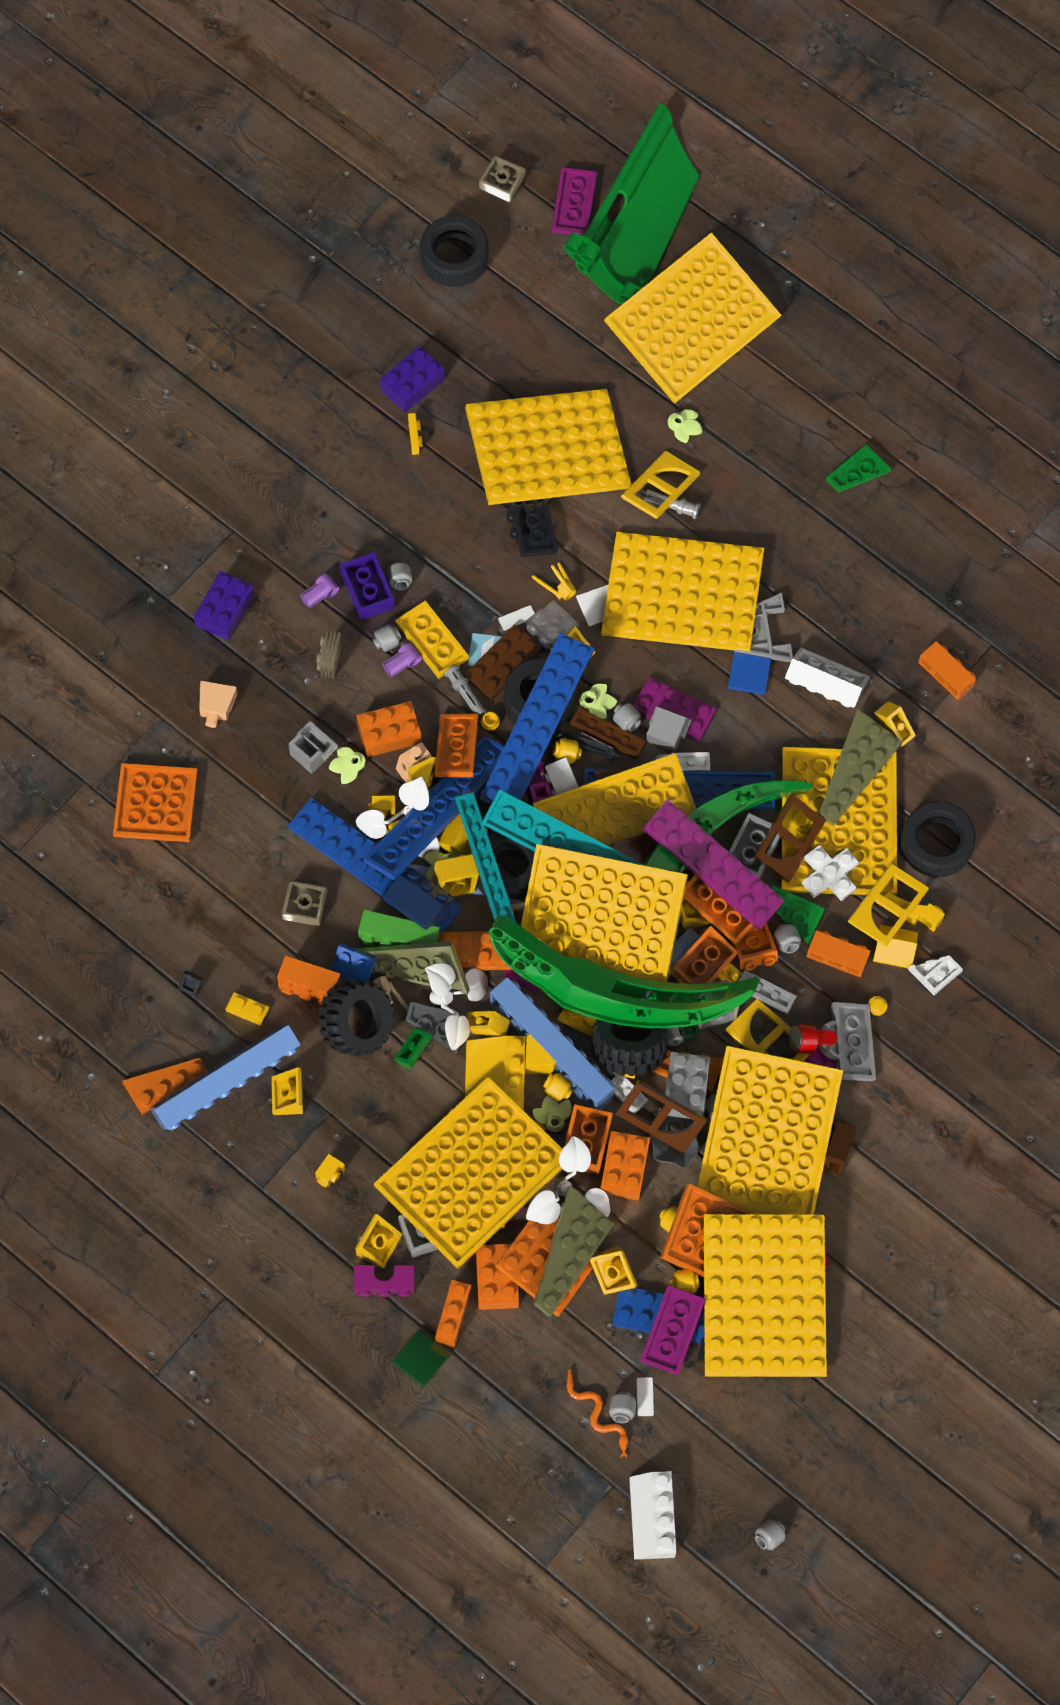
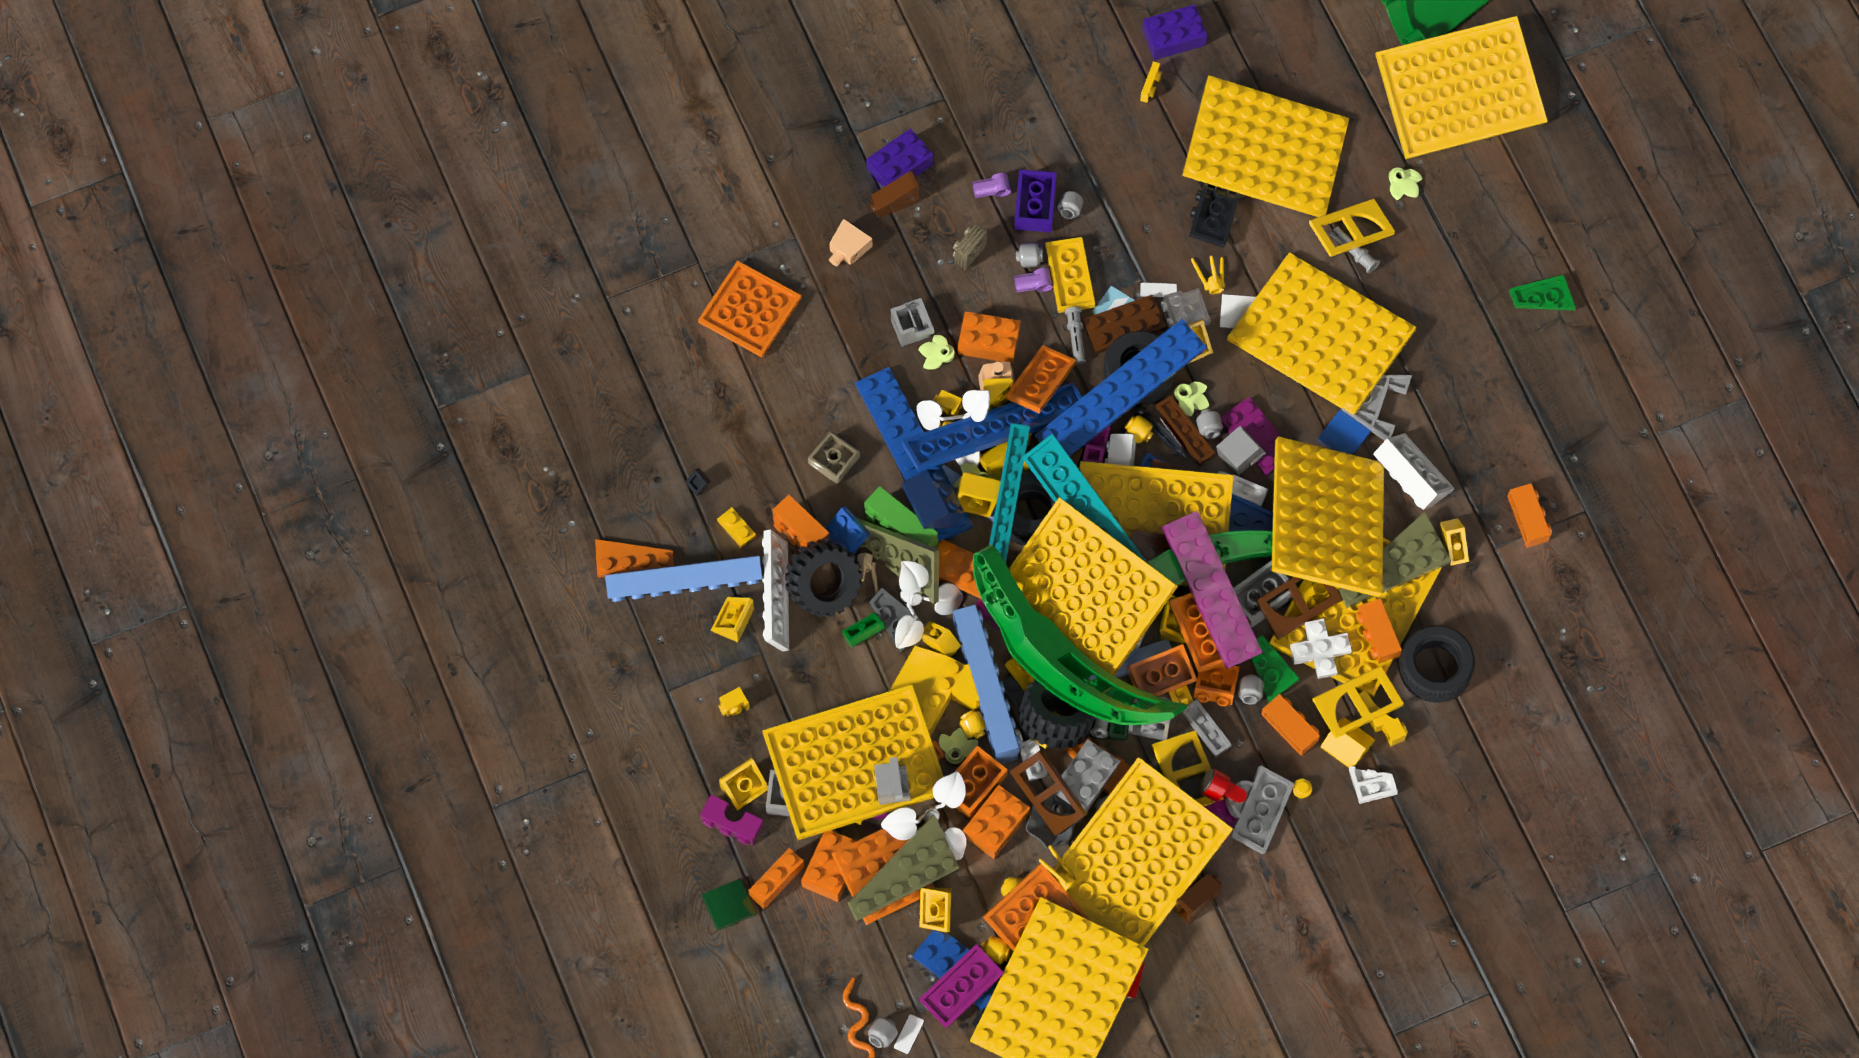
camera: 30 degrees right, 0 degrees up
yellow plate [481,712,500,731] -> none
none -> white plate [762,530,789,651]
none -> reddish brown slope [869,171,919,218]
none -> light grey plate [874,757,910,805]
none -> yellow plant [1039,845,1076,892]
none -> yellow plate [1272,436,1384,597]
none -> orange brick [1356,598,1402,664]

